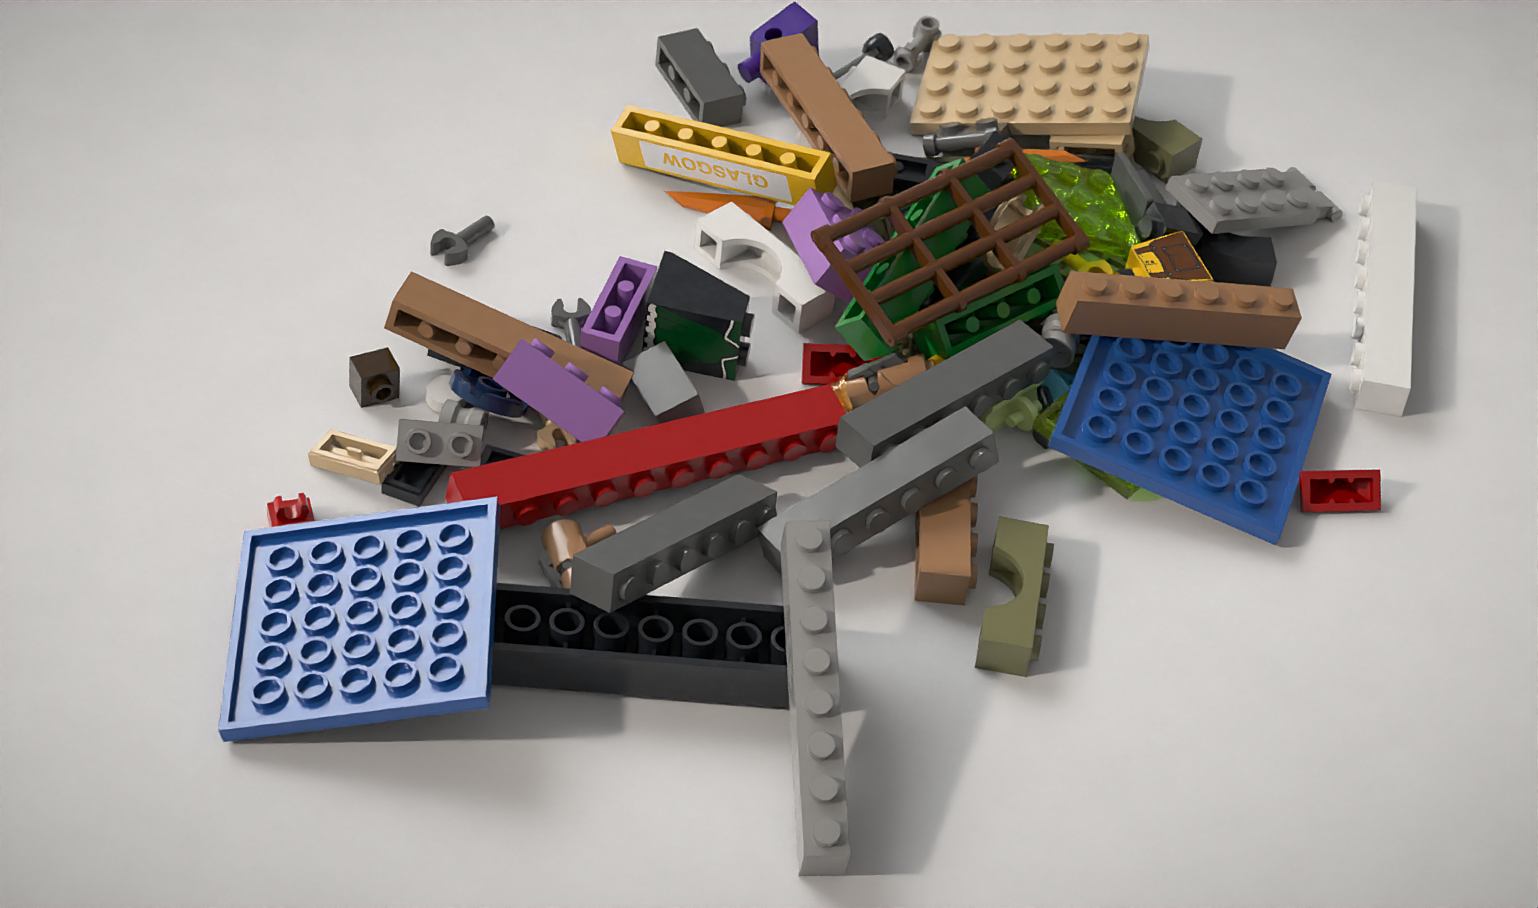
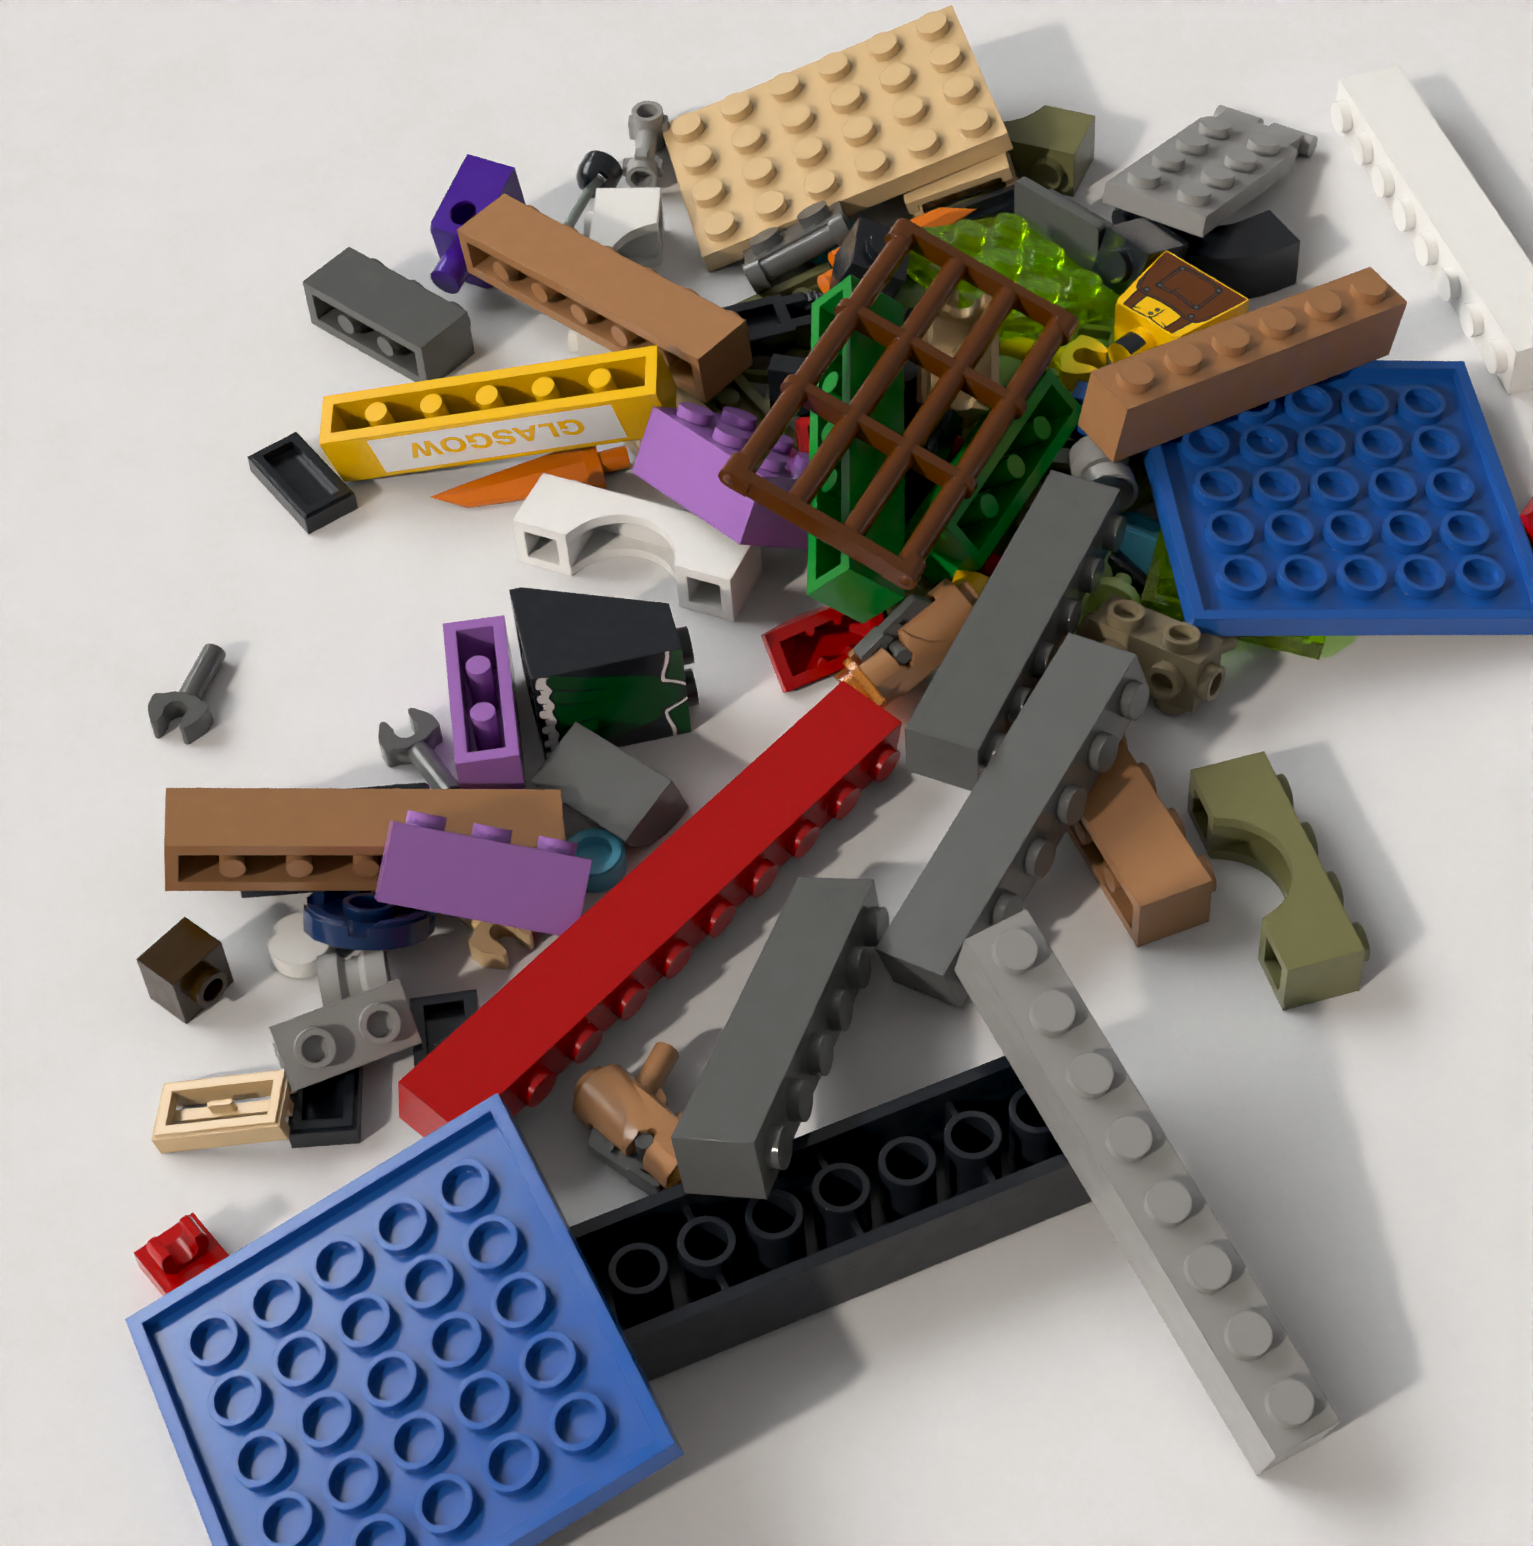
camera: 15 degrees left, 5 degrees up
none -> black tile [247,432,358,534]
none -> medium azure tile [567,828,627,893]
none -> dark tan brick [1076,594,1237,714]

